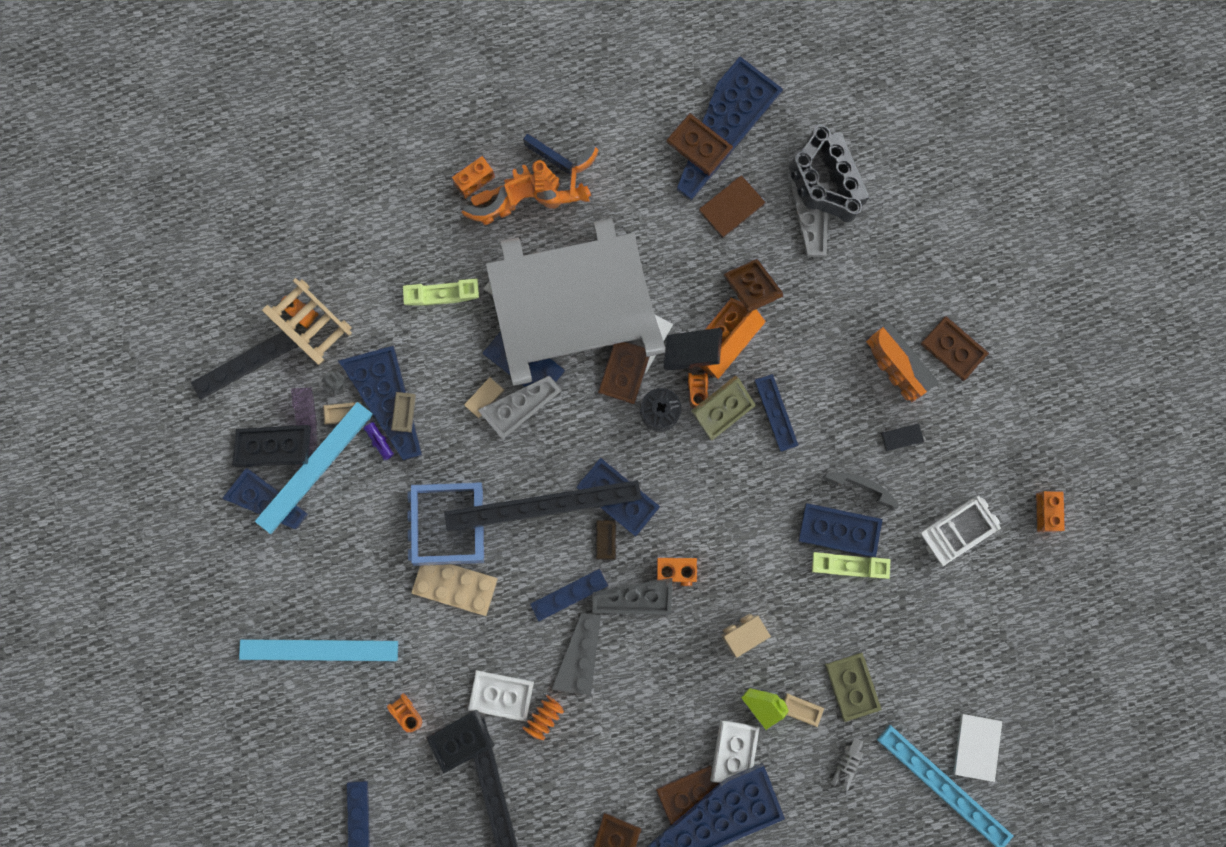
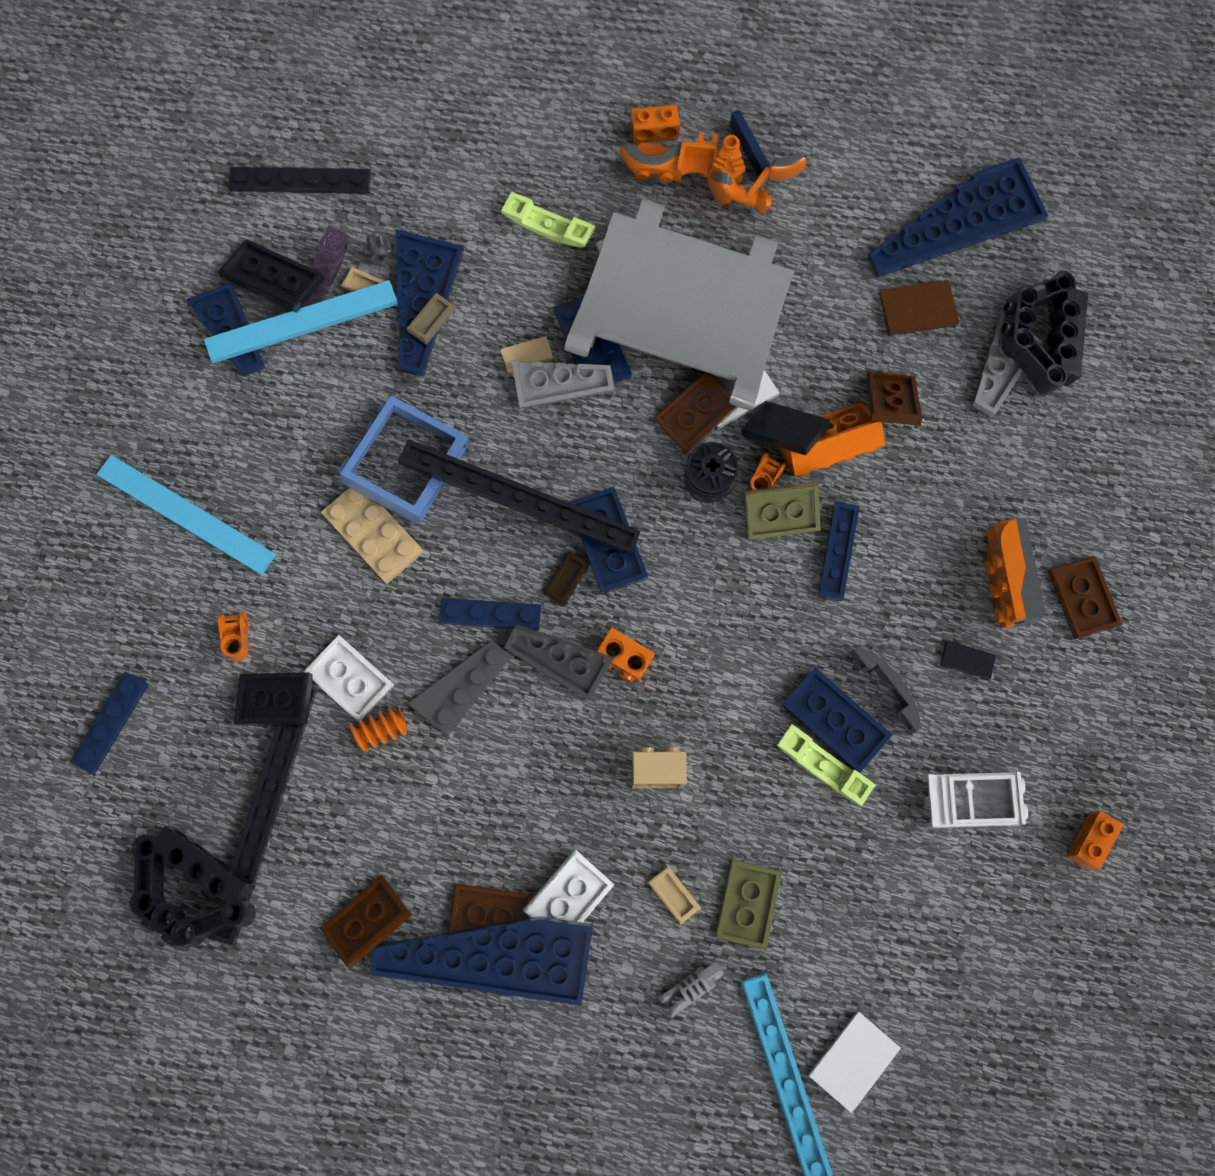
camera: 25 degrees right, 5 degrees down
tan fence [262,278,352,366] -> none
orange piece [281,296,319,329] -> none
dark purple pin [363,422,394,461] -> none
reddish brown tile [666,113,733,176] -> none
lime slope [741,688,789,730] -> none

